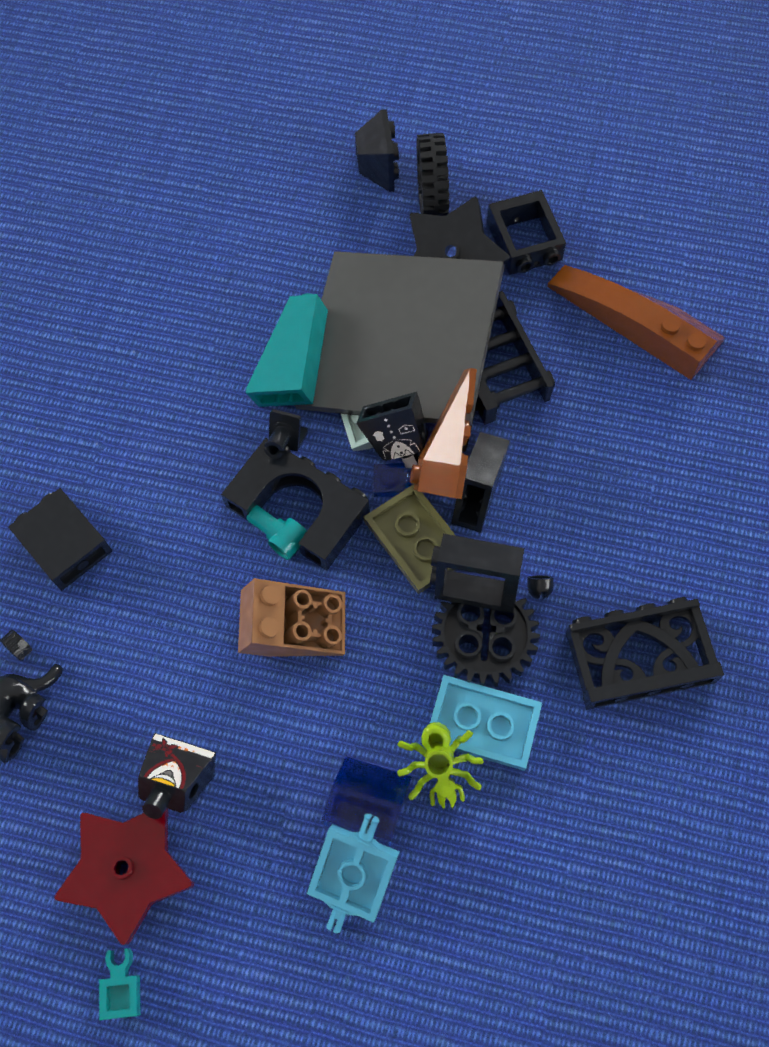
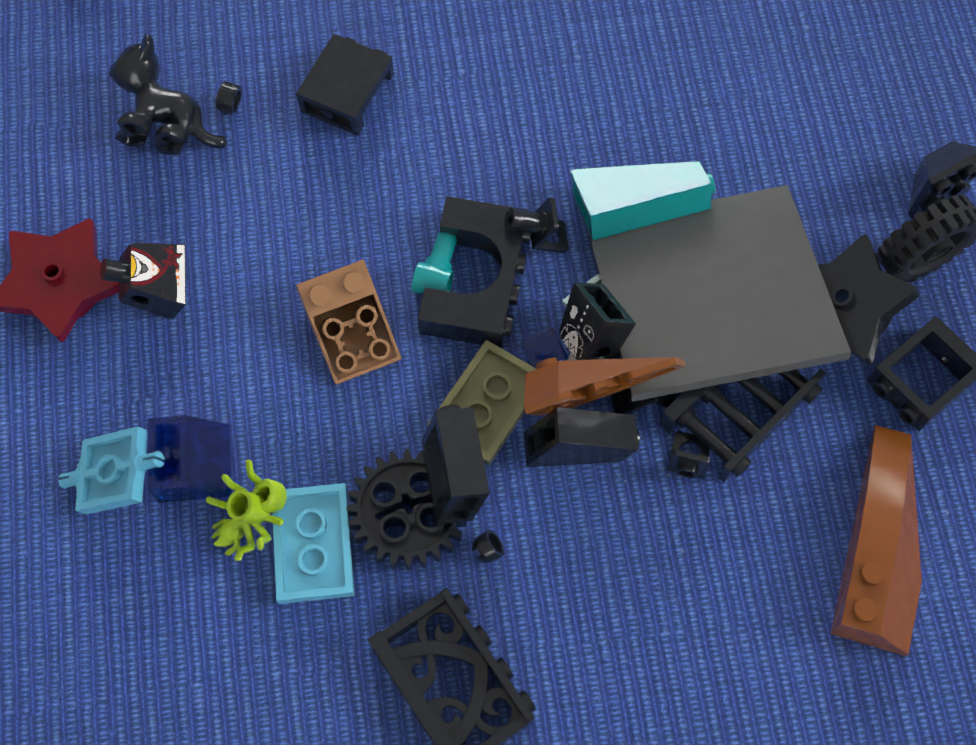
camera: 65 degrees right, 0 degrees up
none -> black bracket [667,431,711,479]

